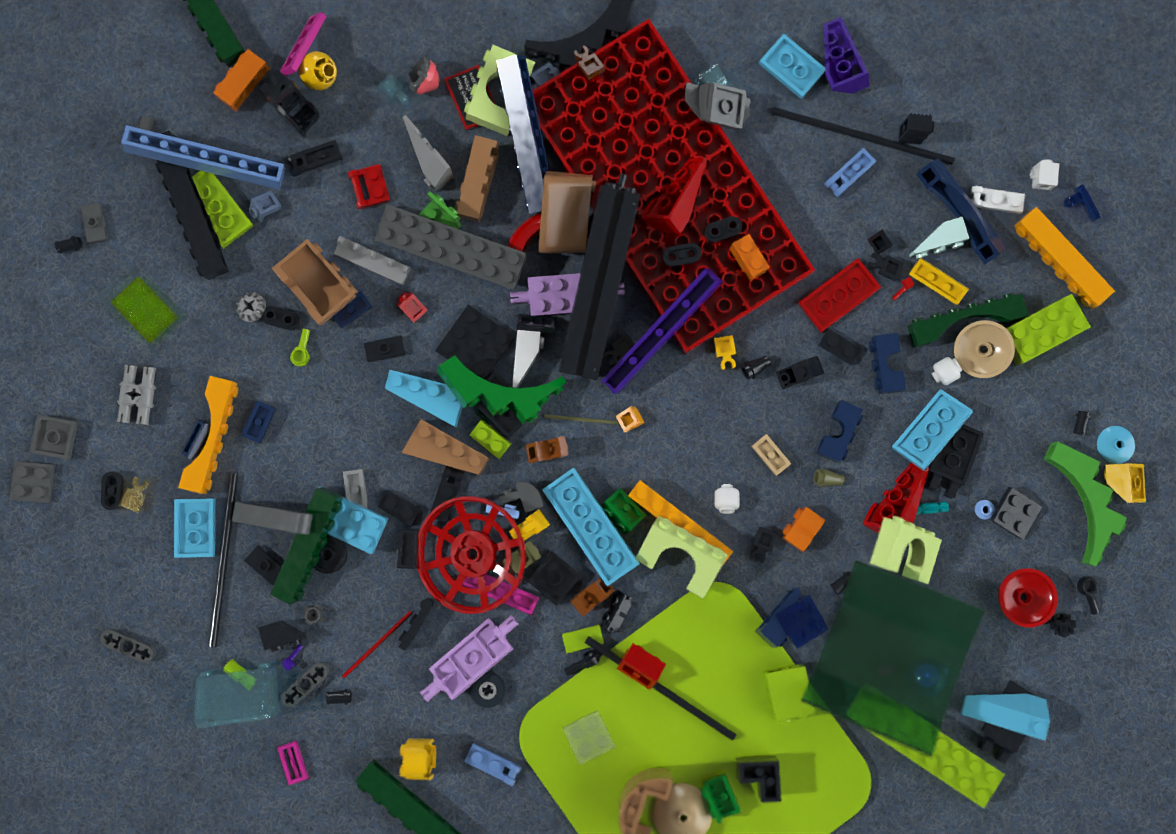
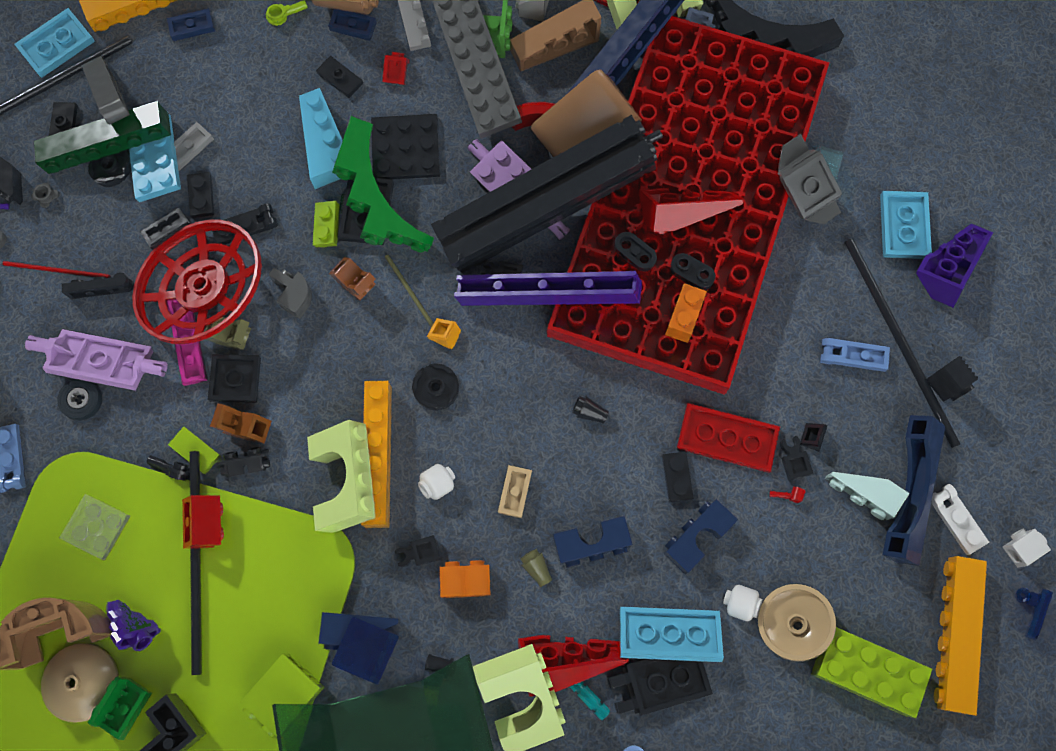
camera: 55 degrees right, 10 degrees down
medium nougat wedge [402,419,490,475] -> none
light blue plate [486,504,520,519] -> none
yellow piece [509,509,550,541] -> none
white slope [512,330,544,388] -> none
black plate [516,314,556,334] -> none
medium azure plate [542,468,640,586] -> none
reddish brown plate [574,46,605,80] -> none
green bracket [601,488,646,535] -> none
yellow plate [713,335,736,370] -> none
black slope [776,356,825,390] -> none
dark green arch [907,292,1029,348] -> none
yellow plate [909,257,969,305] -> none
none -> dark purple rock [106,600,161,652]
none -> black plate [412,363,460,411]

